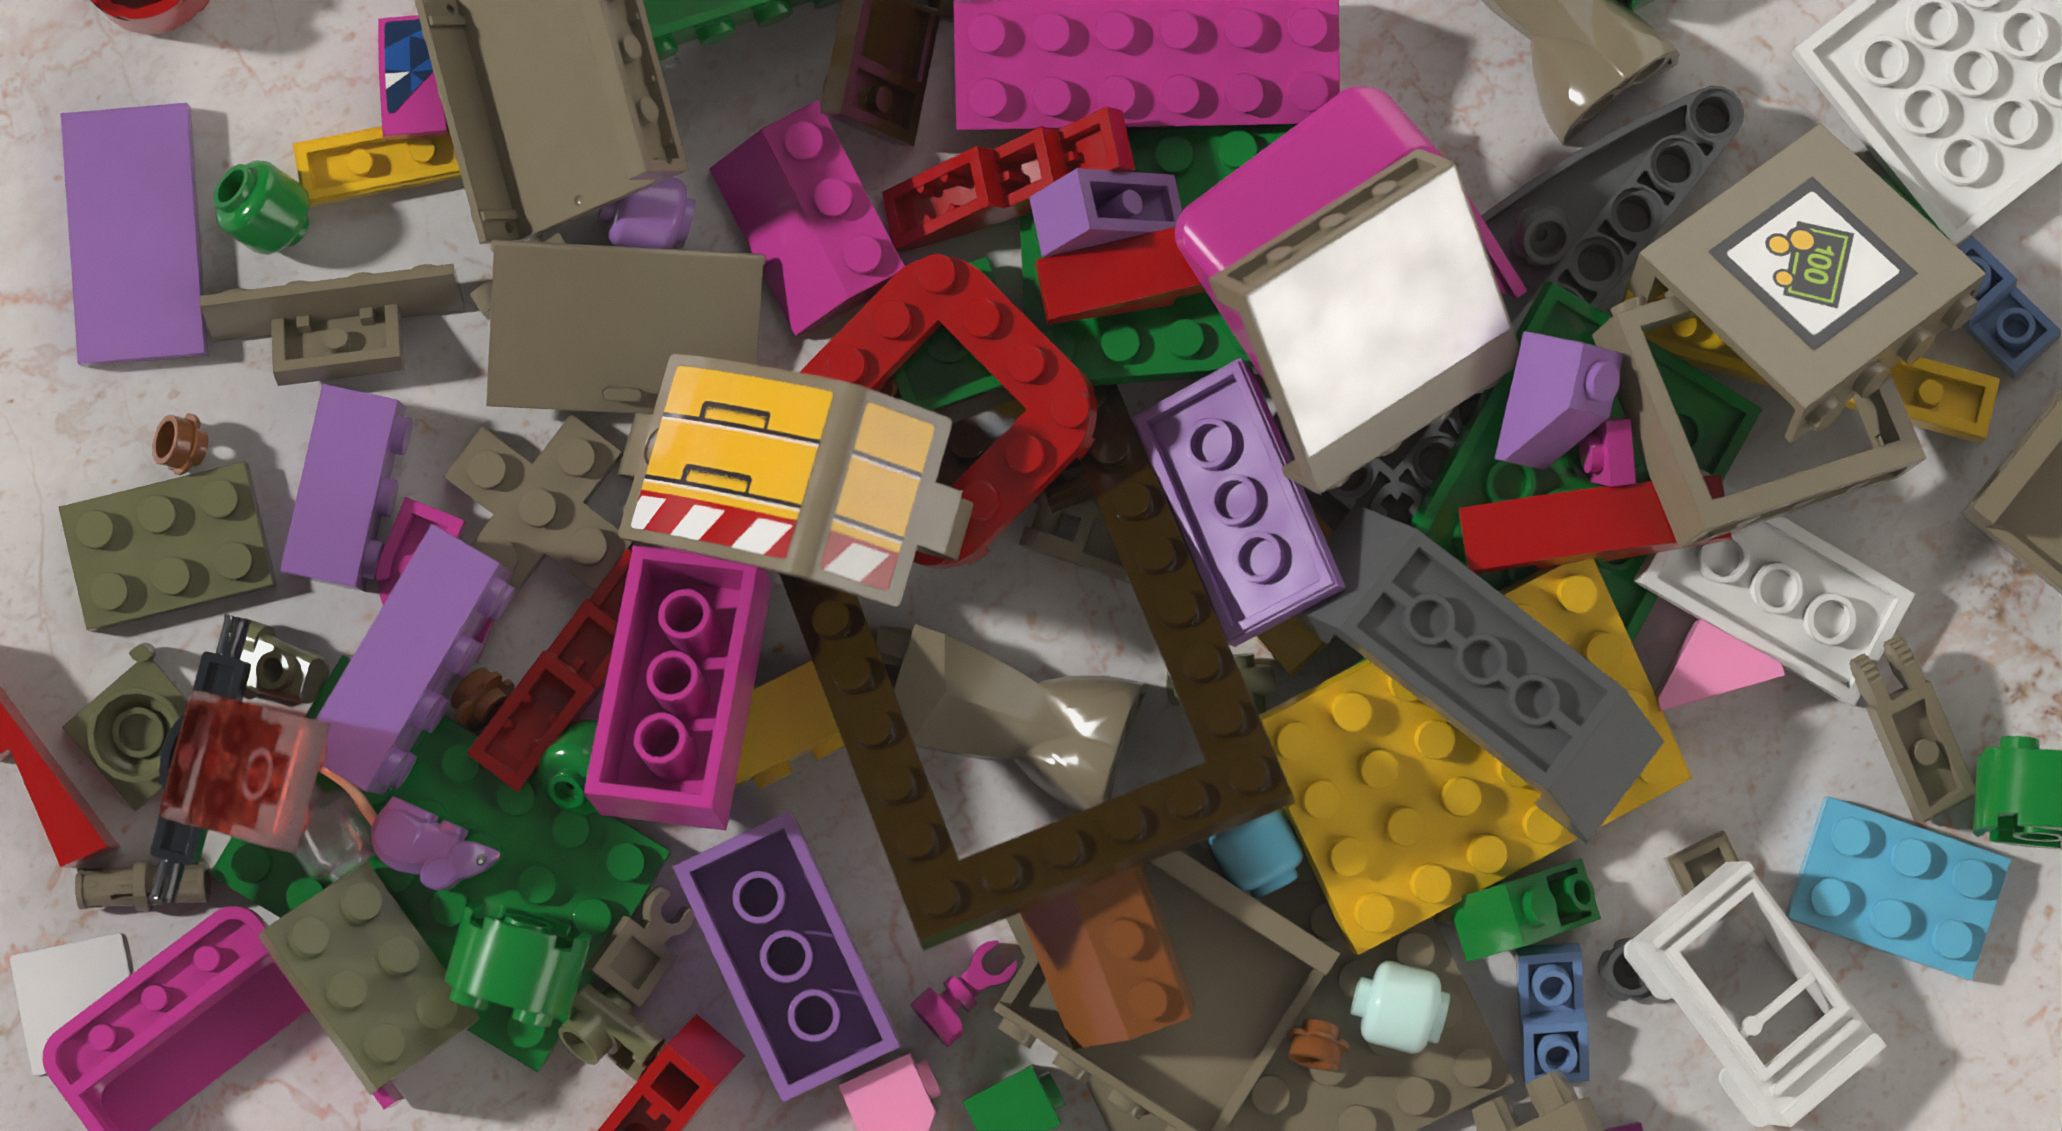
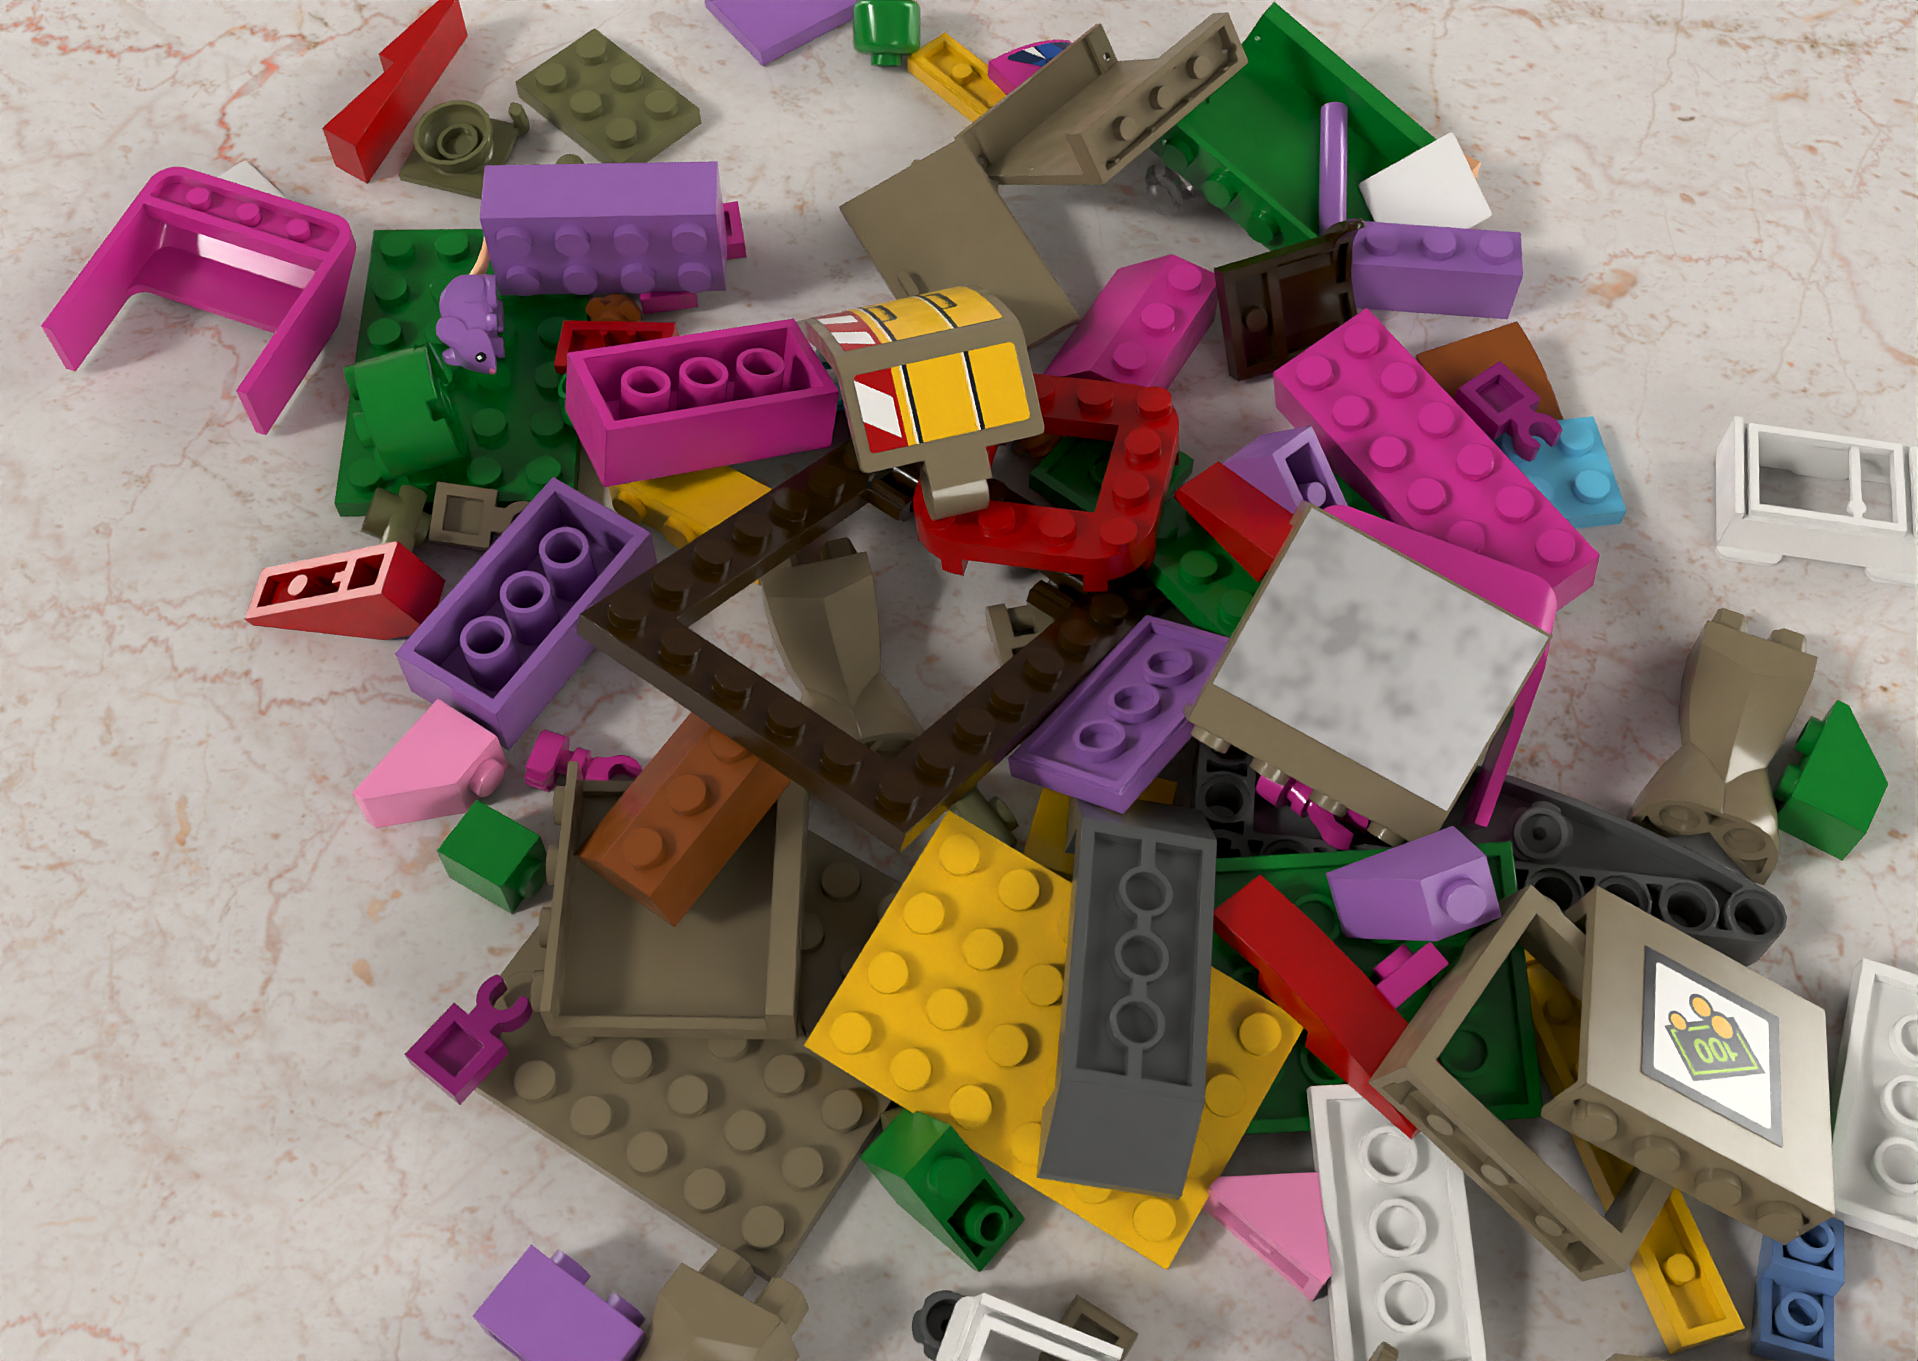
camera: 55 degrees right, 25 degrees down
dark tan pin [75,860,211,911] -> none
clear red piece [149,614,330,904] -> none
dark orange plate [152,413,208,475] -> none
dark tan bracket [199,264,464,386] -> none
olive plate [258,861,480,1095] -> none
medium lavender brick [280,384,412,592] -> none
clear head [281,784,376,883] -> none
dark tan plate [443,414,635,603] -> none
medium lavender head [598,177,696,249] -> none
red slope [882,106,1135,252] -> none
medium azure head [1208,809,1305,898] -> none
dark orange plate [1287,1019,1350,1071] -> none
light aqua head [1350,961,1450,1054] -> none
medium blue slope [1515,943,1590,1084] -> none

